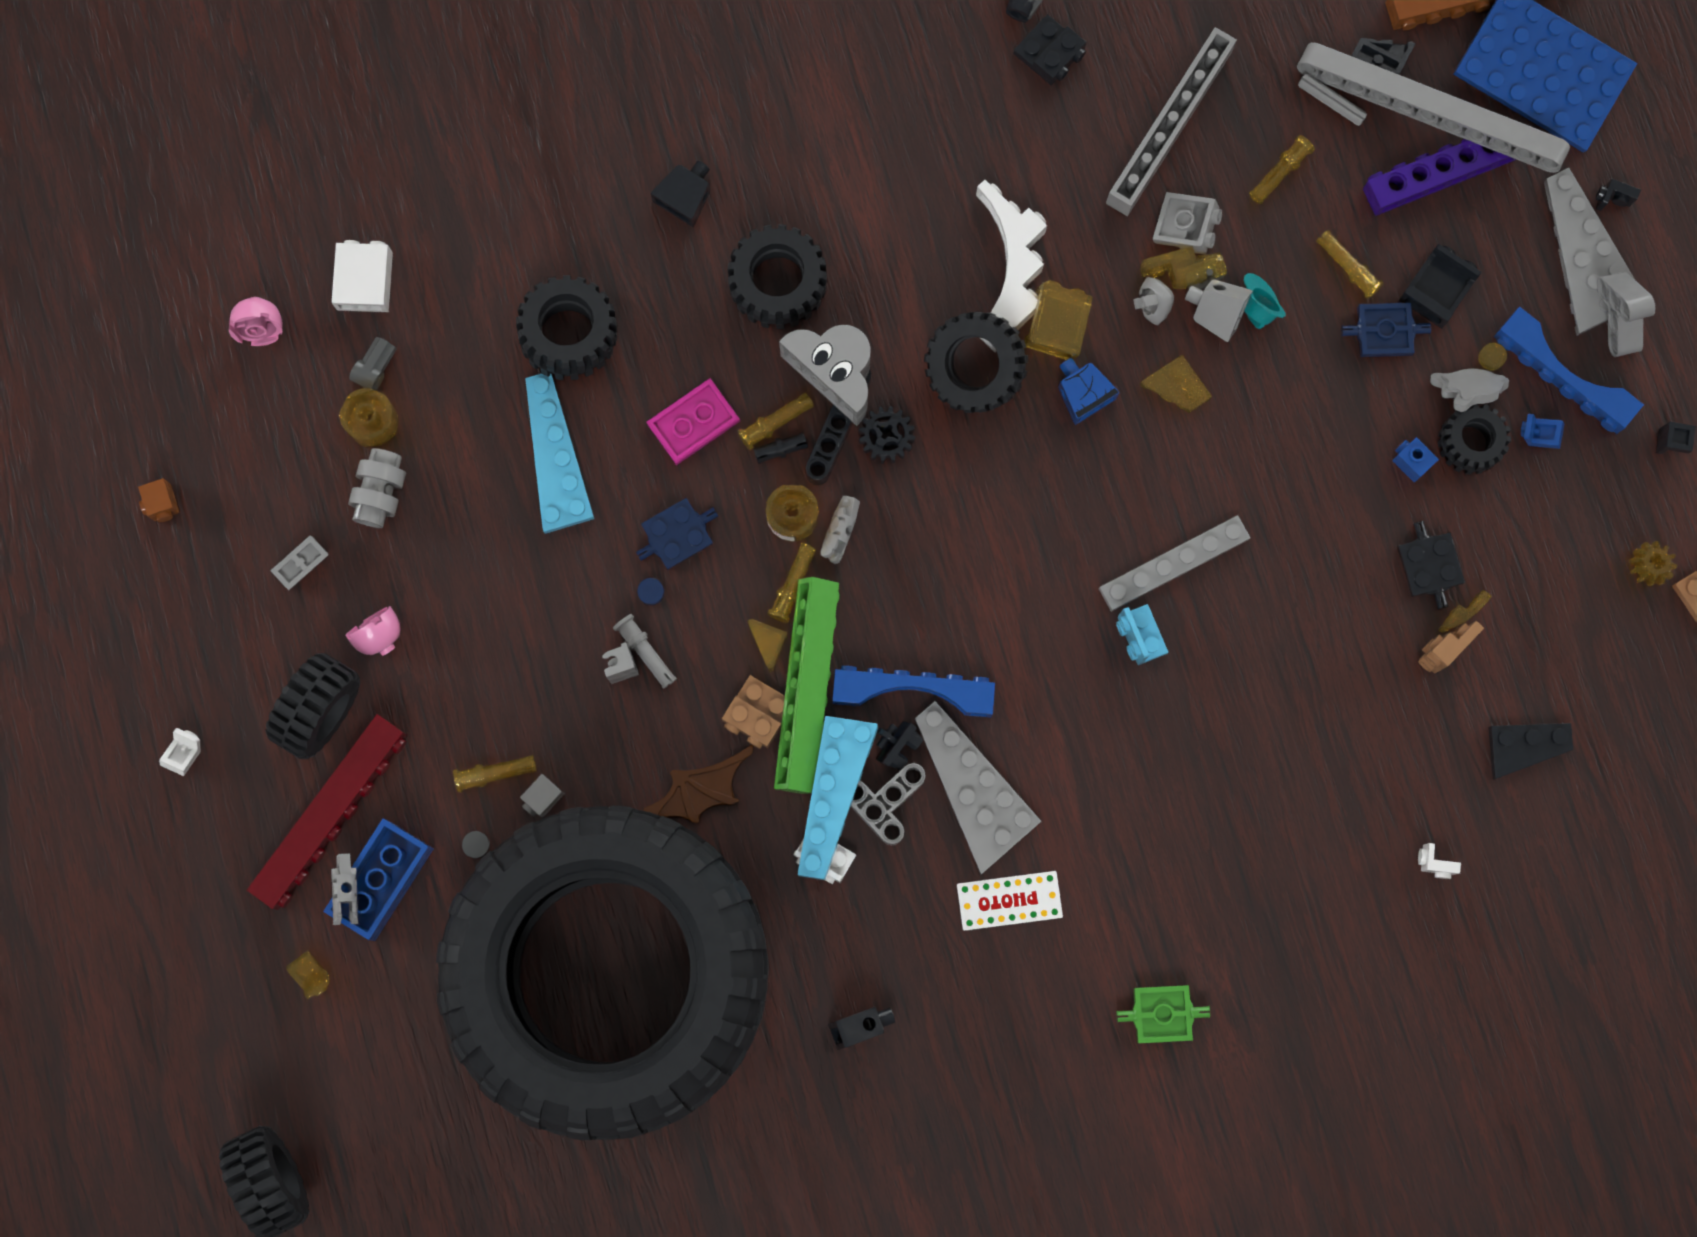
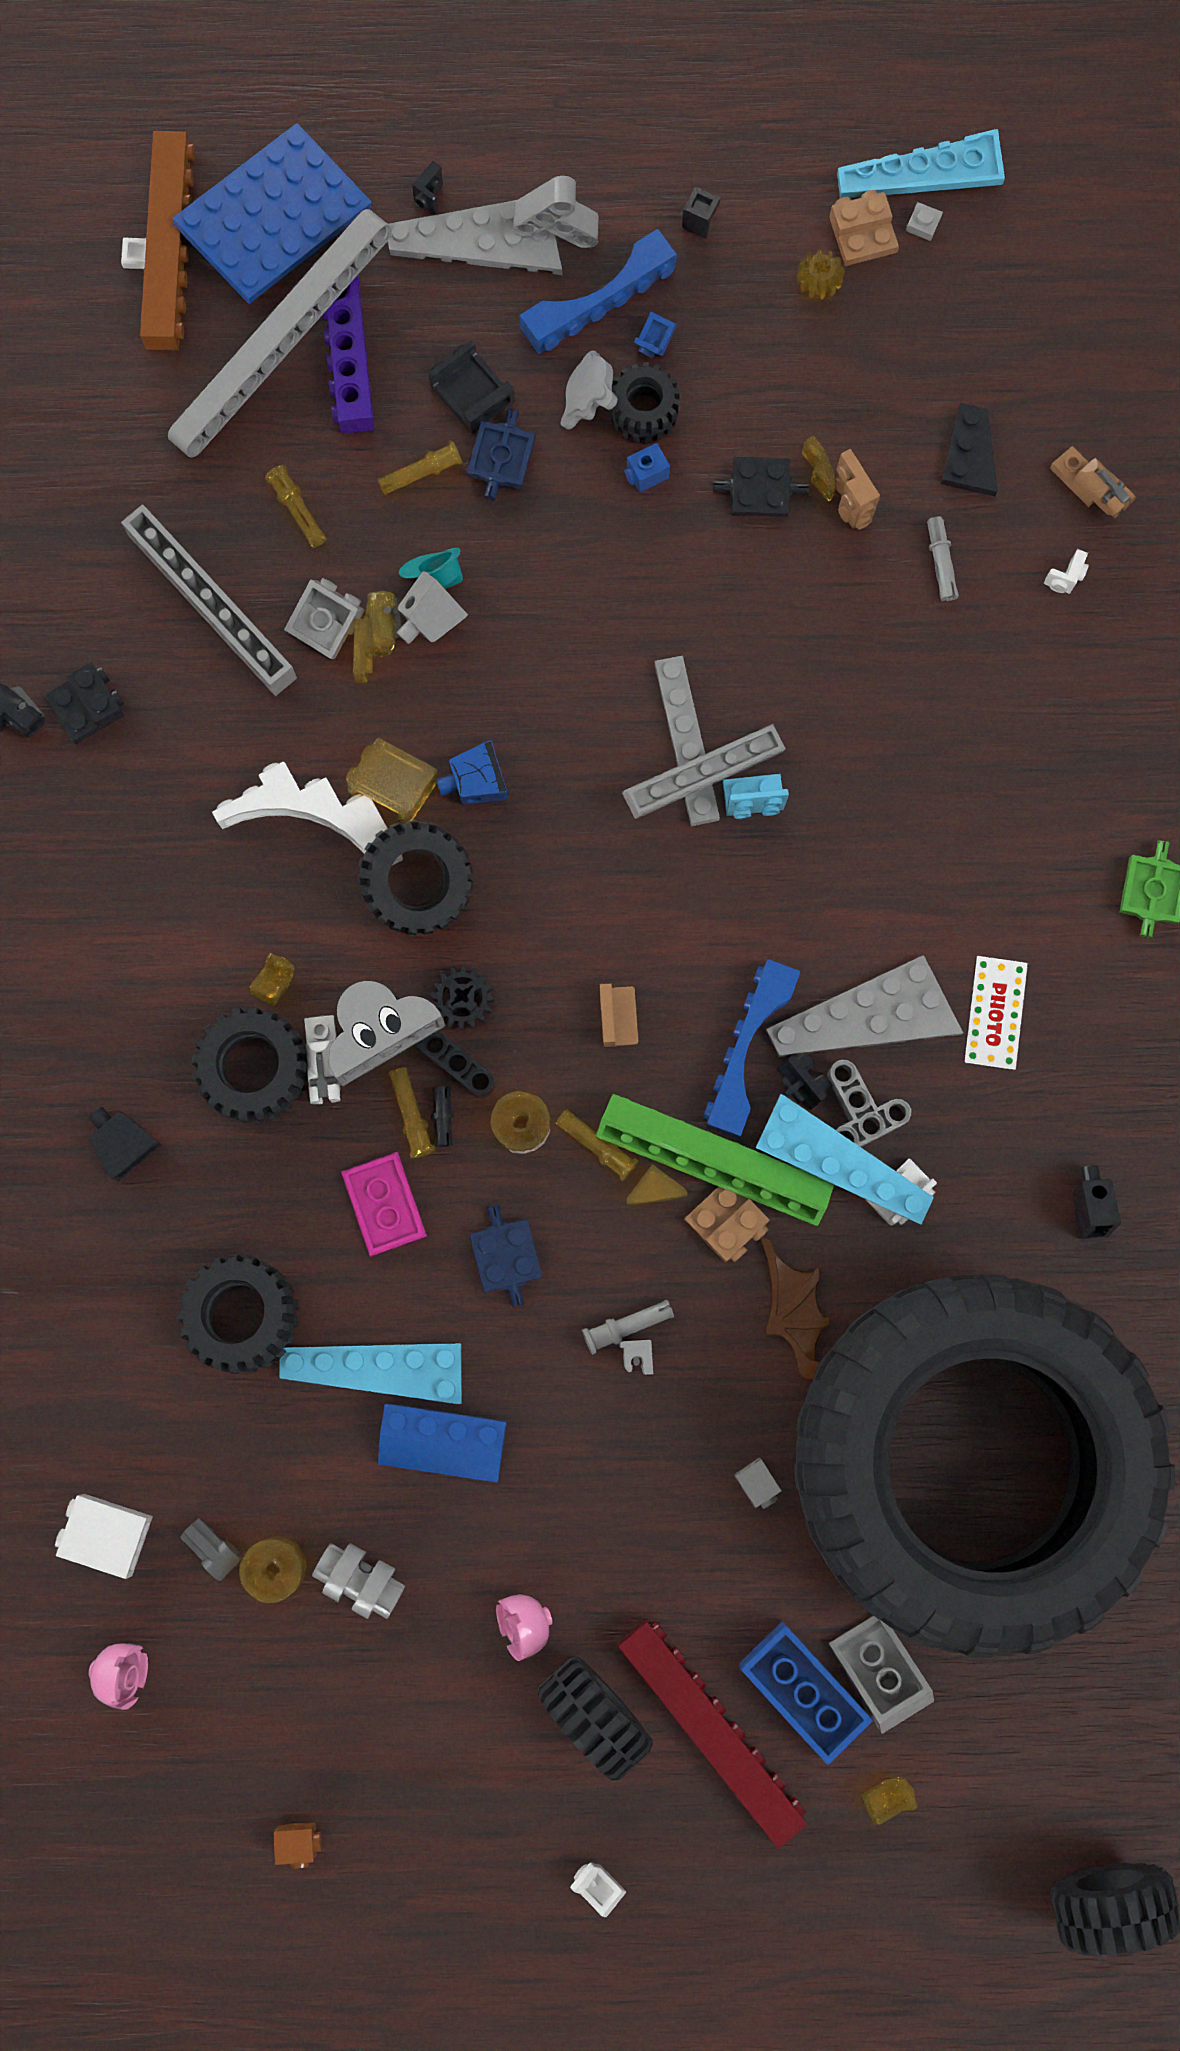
camera: 75 degrees left, 0 degrees up
light grey hinge [271,535,329,590] -> none
light grey hinge [331,854,358,925] -> none
clear yellow pin [453,755,537,793] -> none
dark grey tile [462,831,490,859] -> none
dark blue tile [637,578,664,605] -> none
light grey hinge [820,496,860,564] -> none
light grey piece [1133,277,1174,326] -> none
clear yellow wing [1140,355,1212,413] -> none
light grey axle [1298,74,1367,126] -> none
black wing [1351,38,1416,75] -> none
clear yellow tile [1479,343,1507,370] -> none
none -> clear yellow bracket [249,953,295,1006]
none -> white plate [304,1015,340,1104]
none -> blue slope [378,1403,507,1482]
none -> medium nougat panel [600,984,638,1047]
none -> light grey tile [622,724,786,819]
none -> light grey slope [829,1616,934,1734]
none -> light grey axle [927,516,959,601]
none -> medium nougat plate [1050,446,1136,518]

